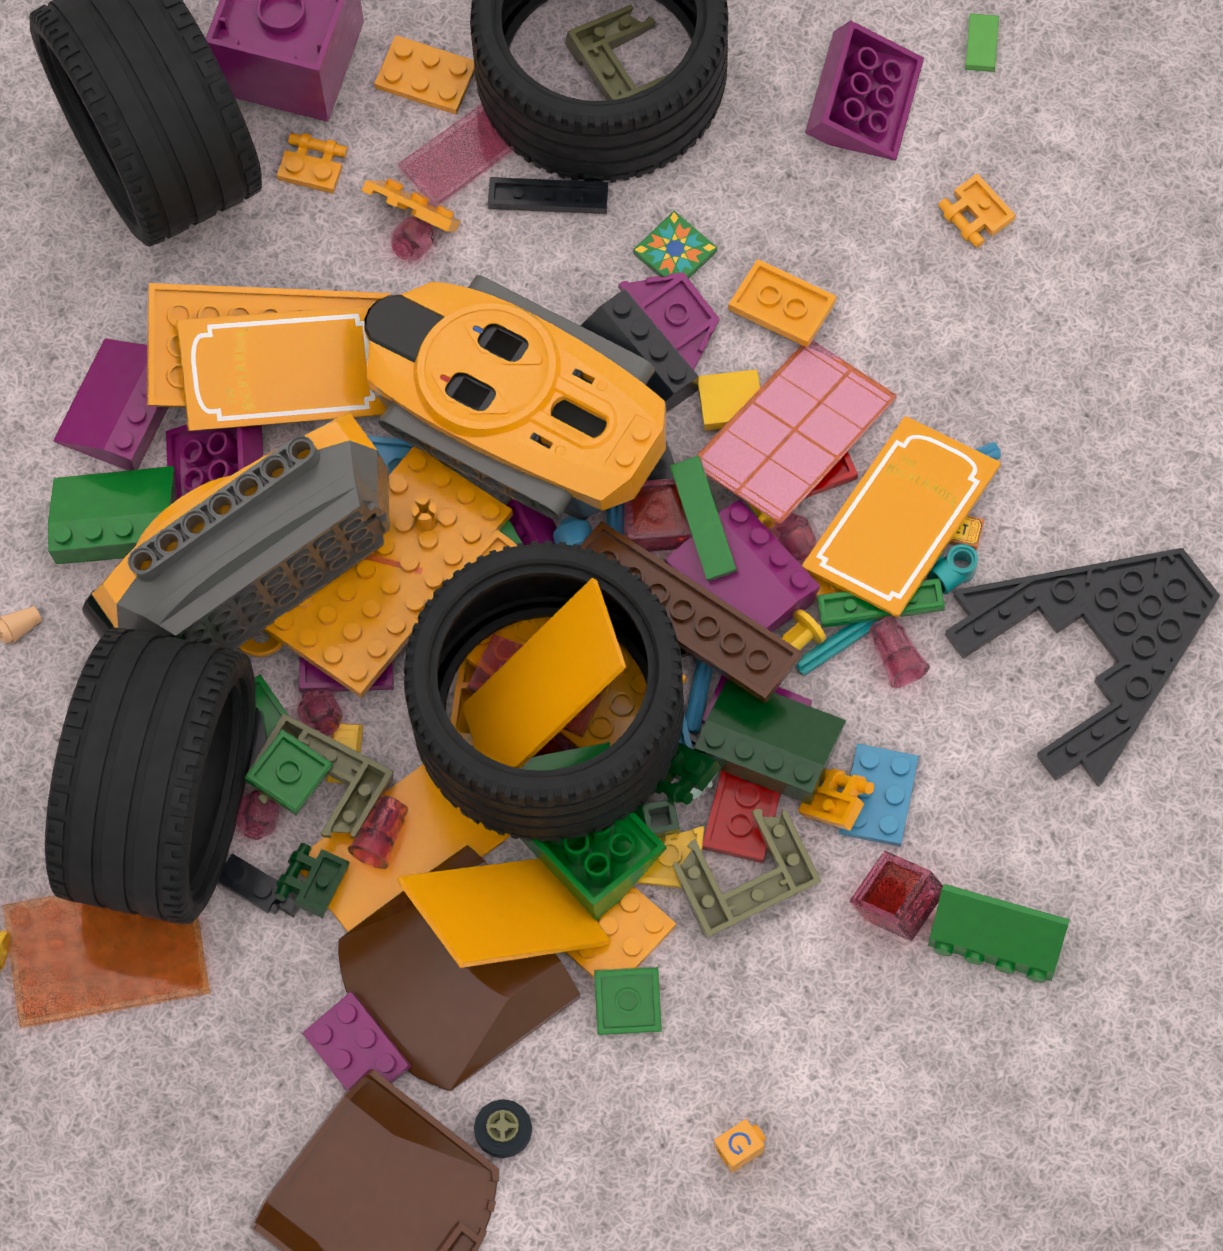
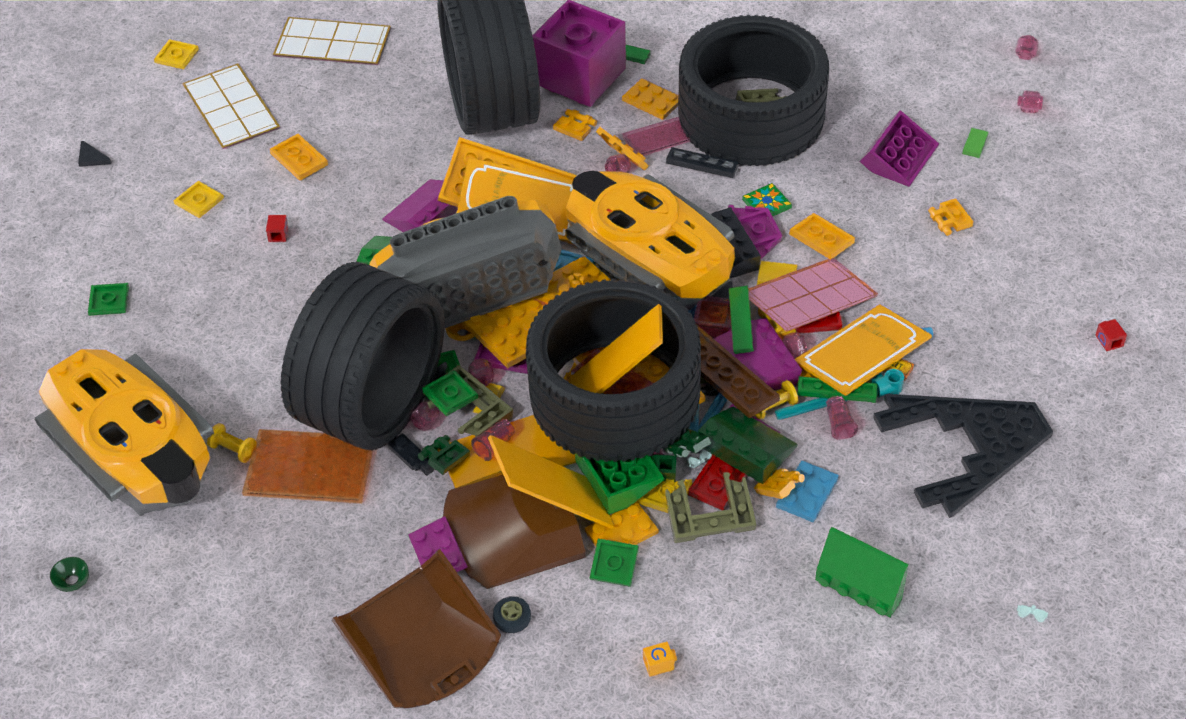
camera: 15 degrees right, 20 degrees down
clear pink piece [849,850,943,942] -> none

